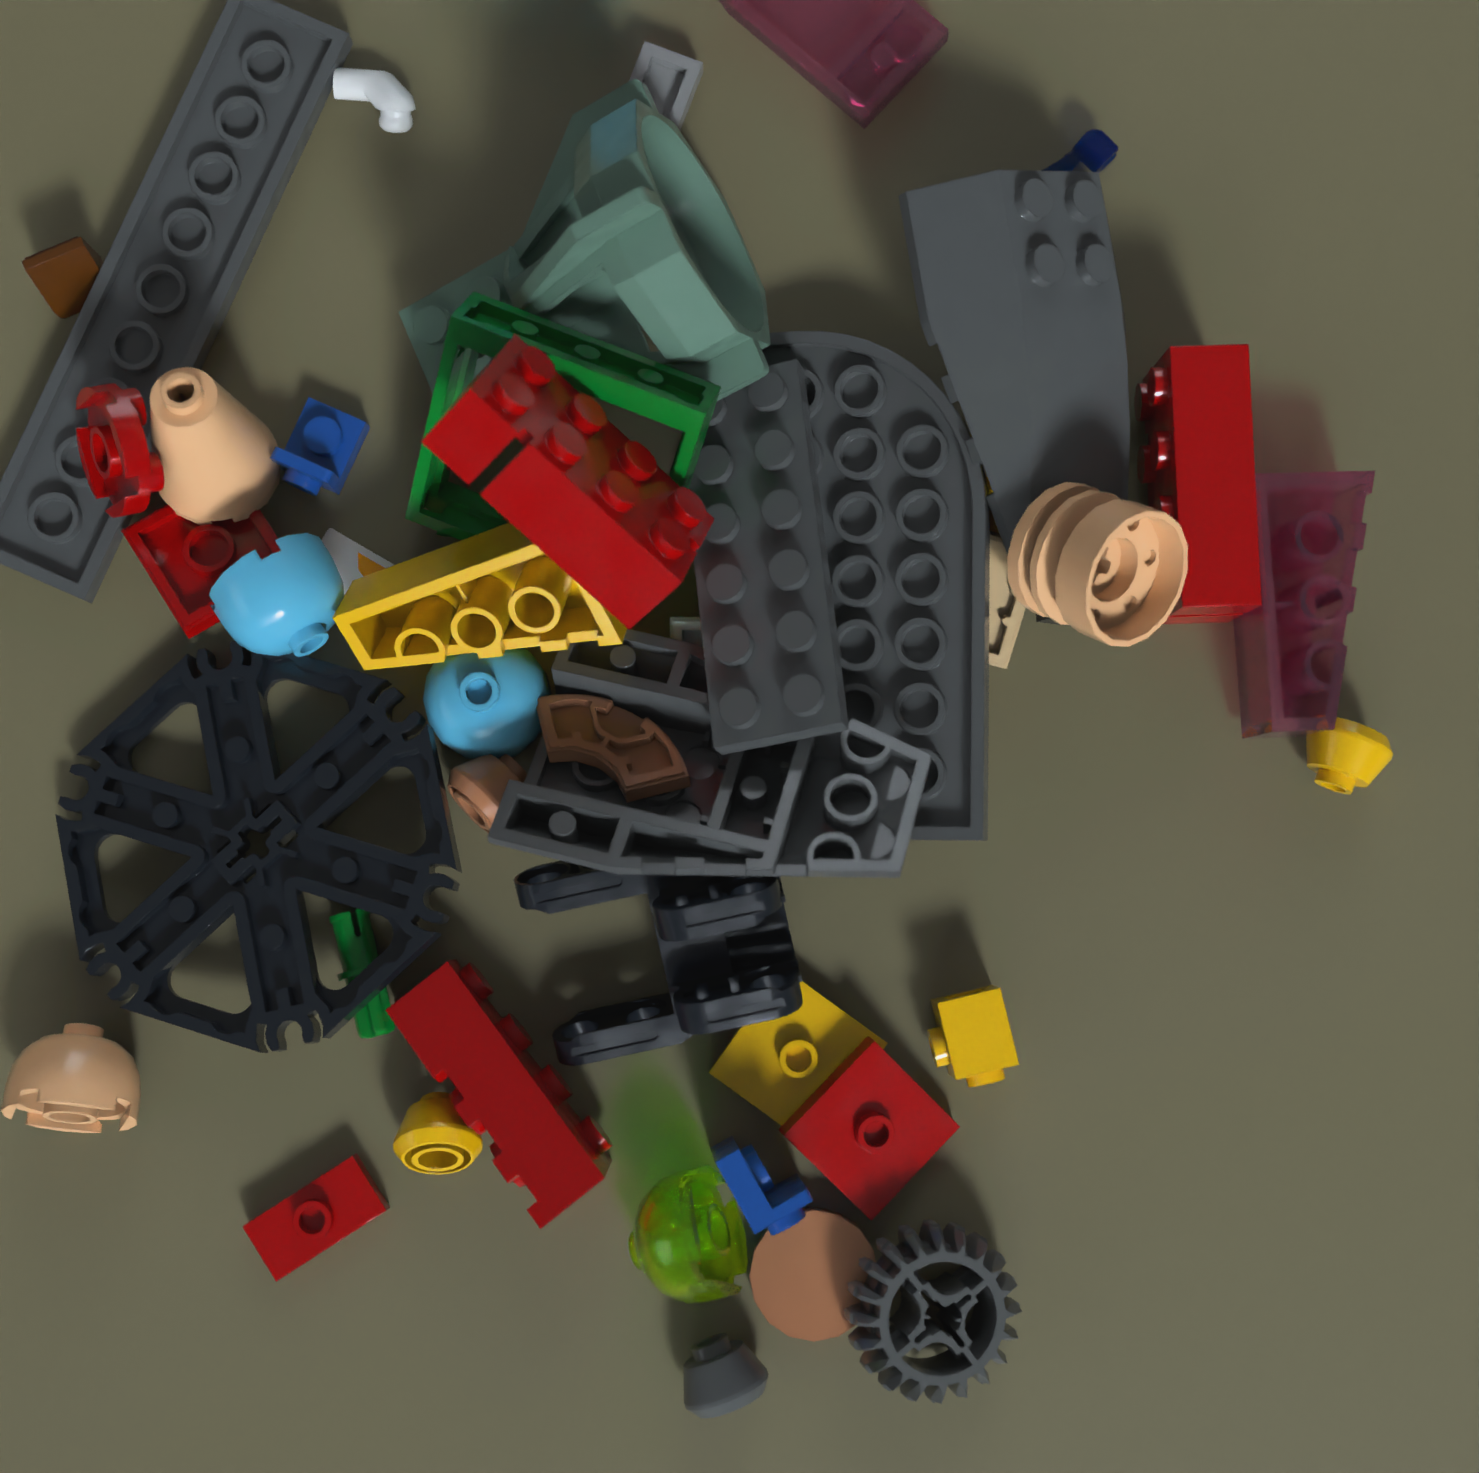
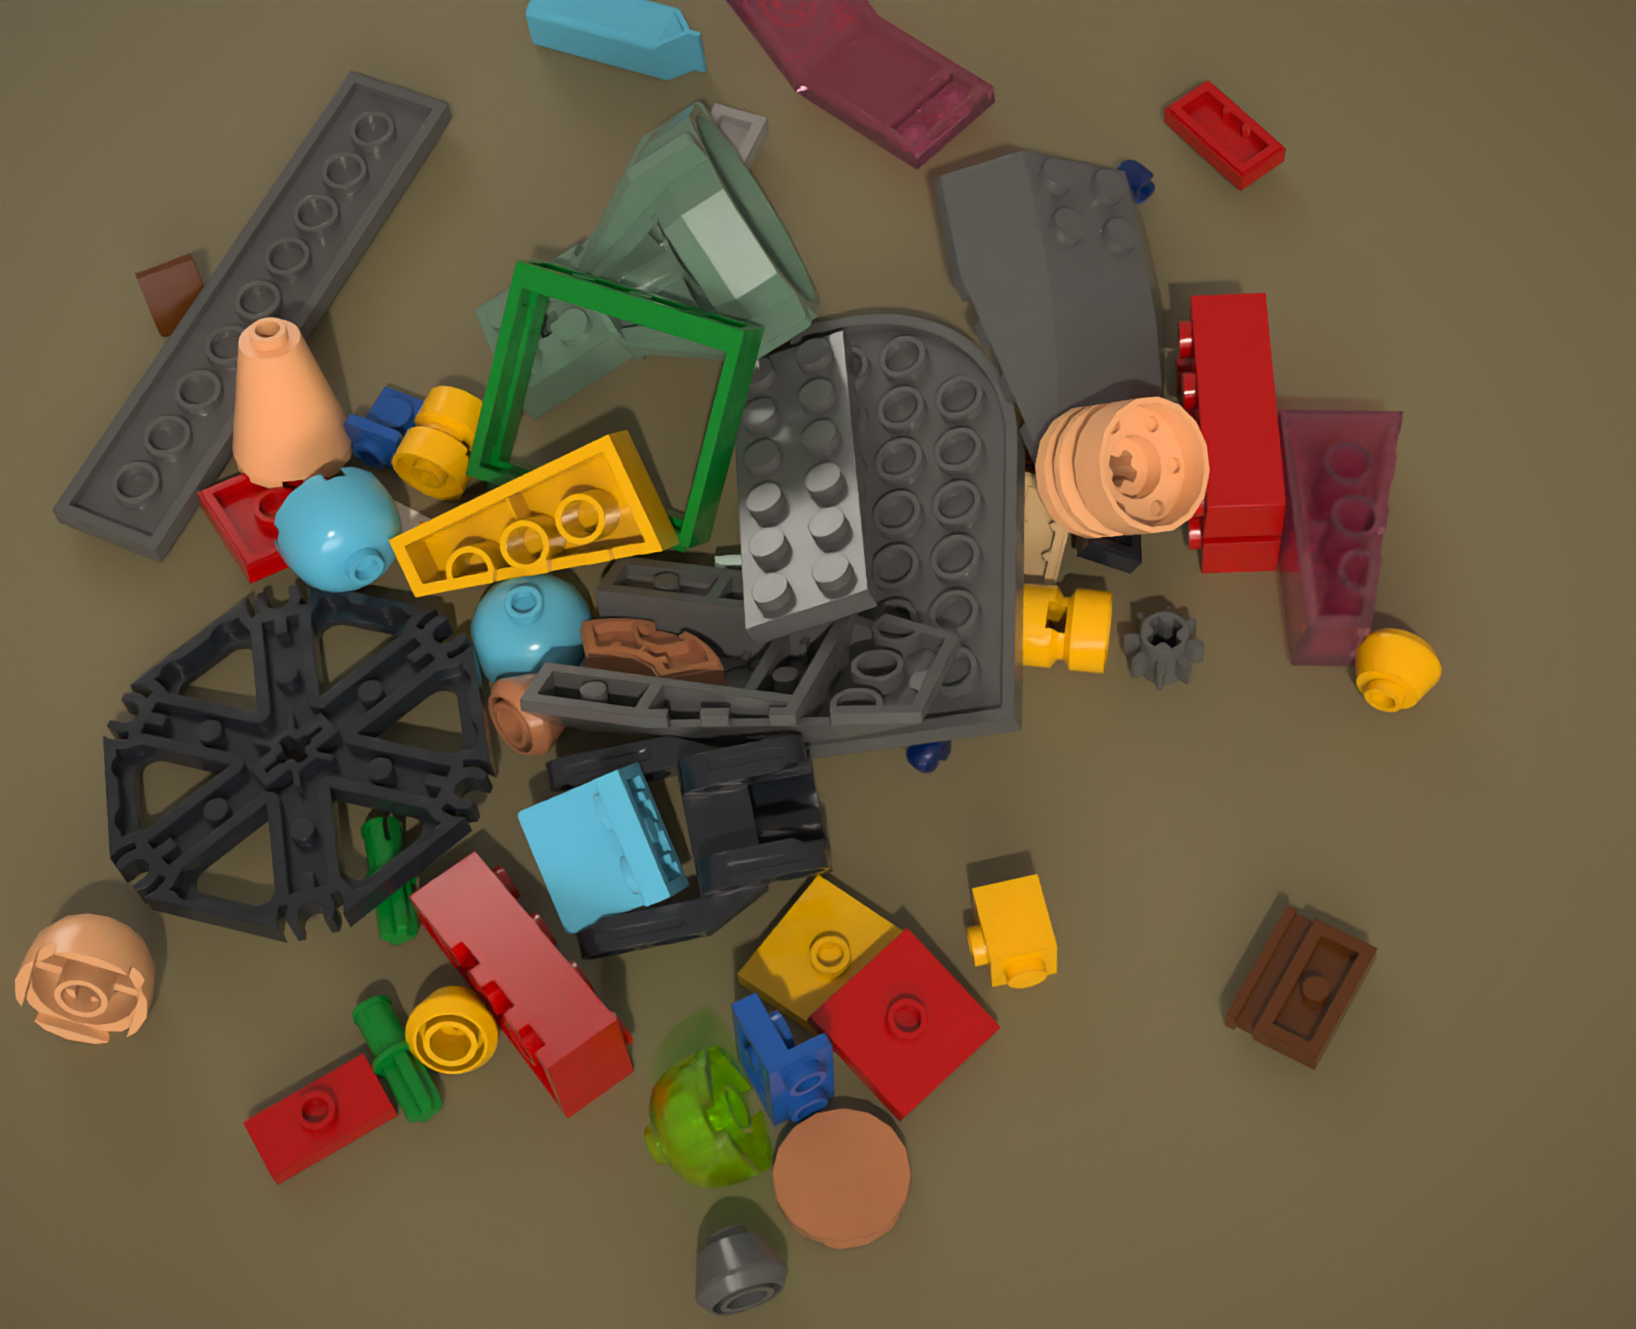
camera: 15 degrees right, 25 degrees down
red plate [76,383,165,518] -> none
white arm [333,67,416,133] -> none
red piece [421,334,715,630] -> none
dark grey gear [843,1219,1022,1404] -> none
none -> green axle [352,995,443,1123]
none -> yellow wheel [391,386,483,501]
none -> medium azure bracket [518,762,690,934]
none -> yellow wheel [1023,583,1113,674]
none -> dark grey gear [1123,606,1205,690]
none -> red plate [1164,80,1286,191]
none -> reddish brown plate [1225,905,1378,1070]

